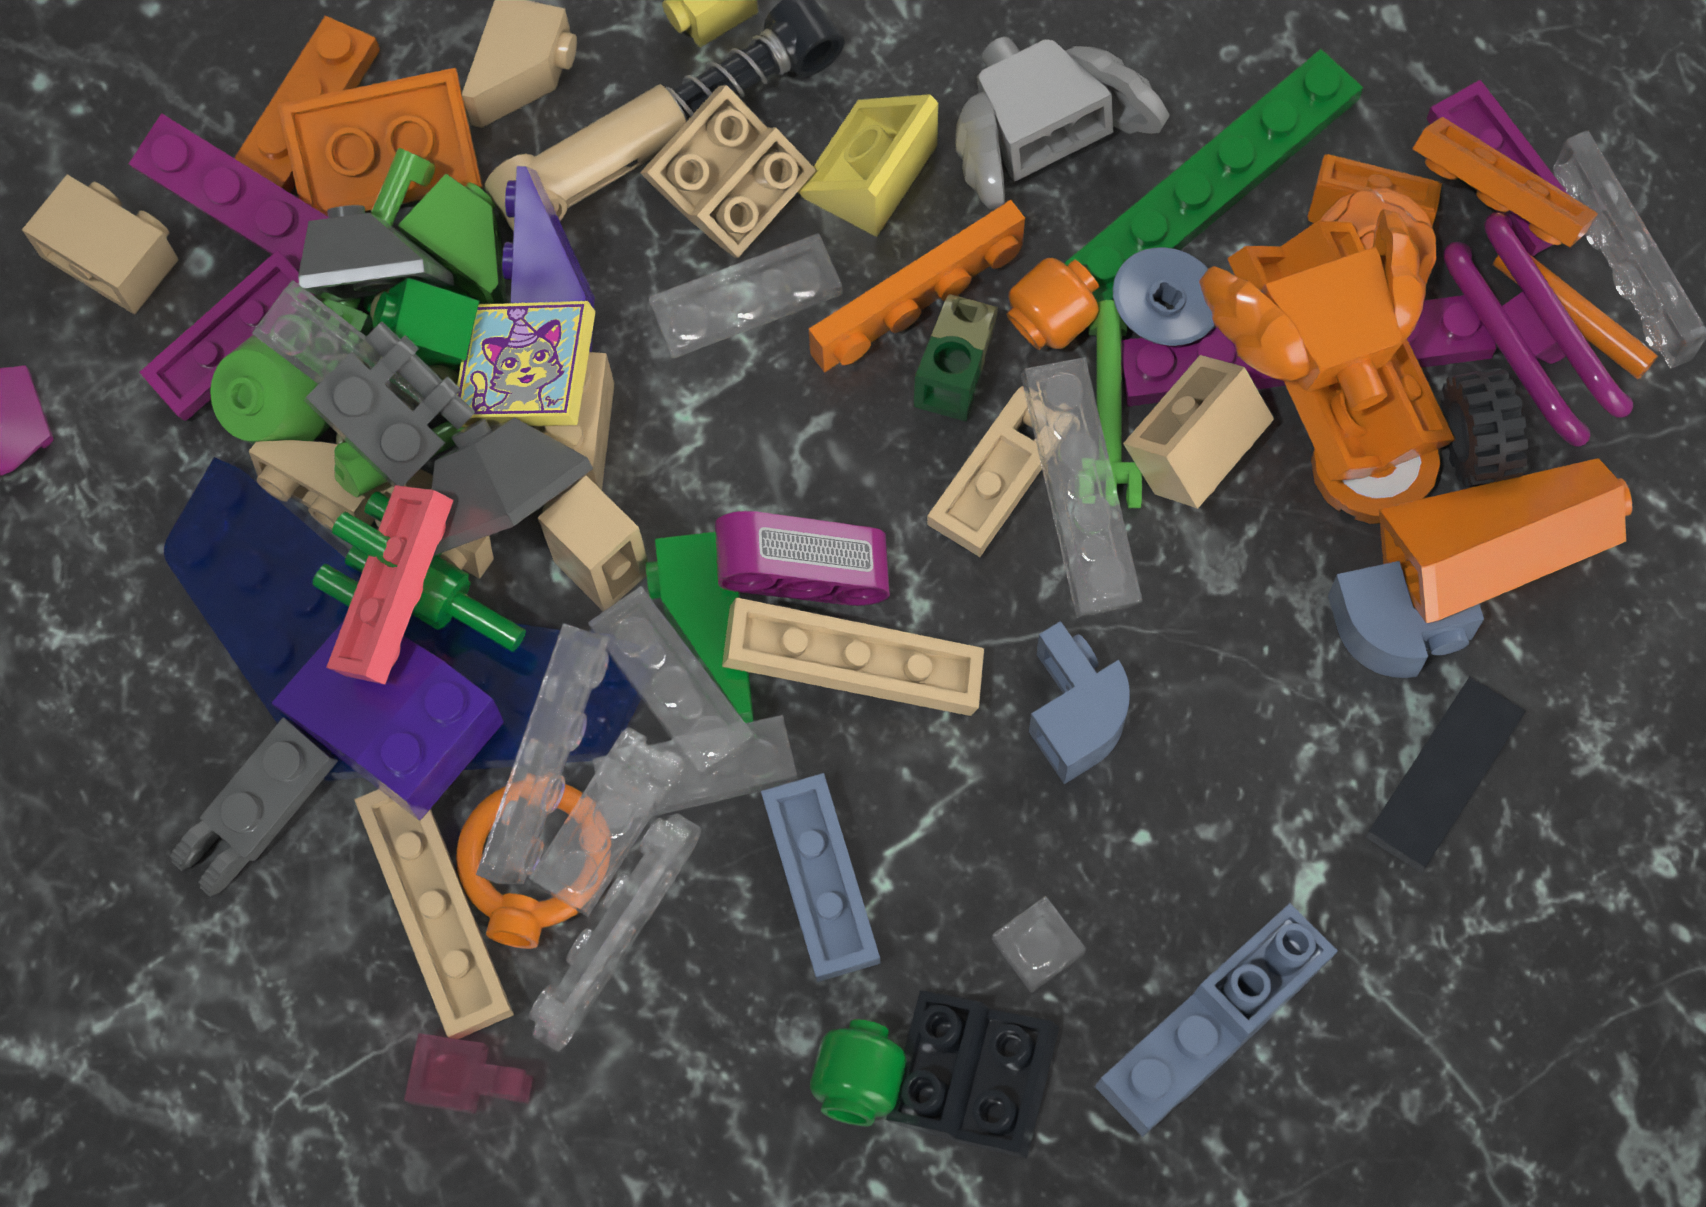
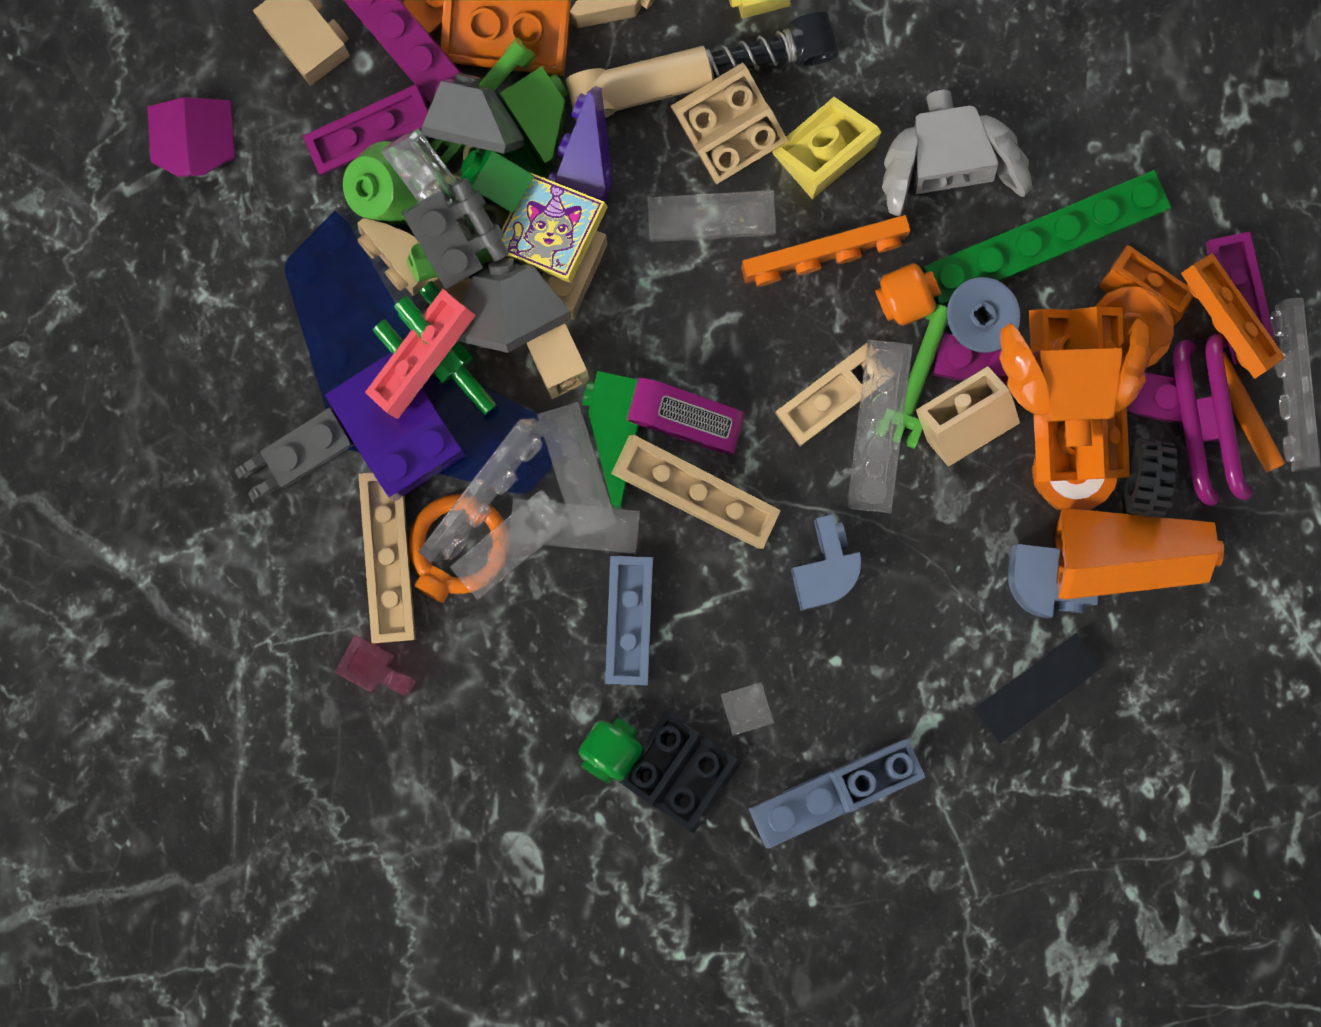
camera: 15 degrees right, 15 degrees up
clear plate [529,813,701,1051] -> none
dark green leg [913,294,998,422] -> none

